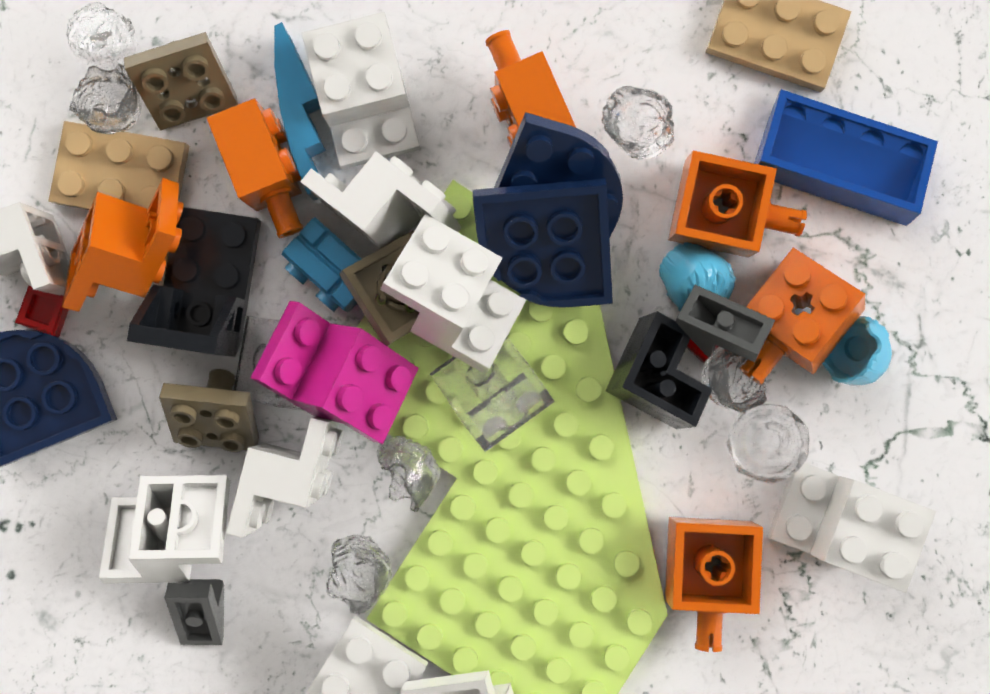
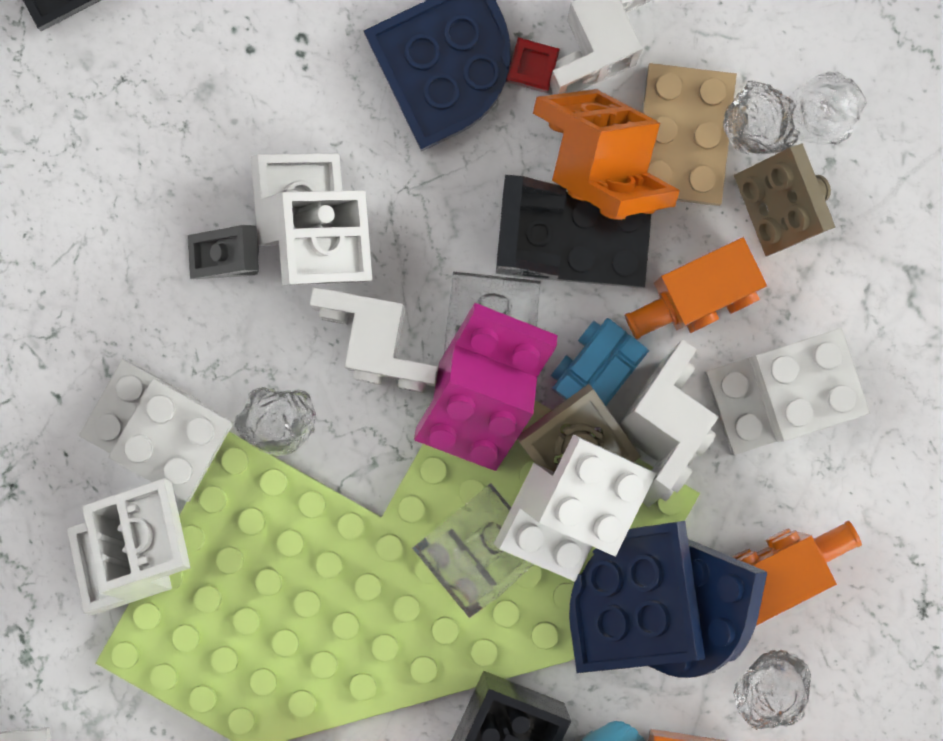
camera: 80 degrees right, 0 degrees up
dark tan plate [159,369,259,452] -> none
dark azure slope [274,22,326,201] -> none
clear hair [377,436,441,512] -> none

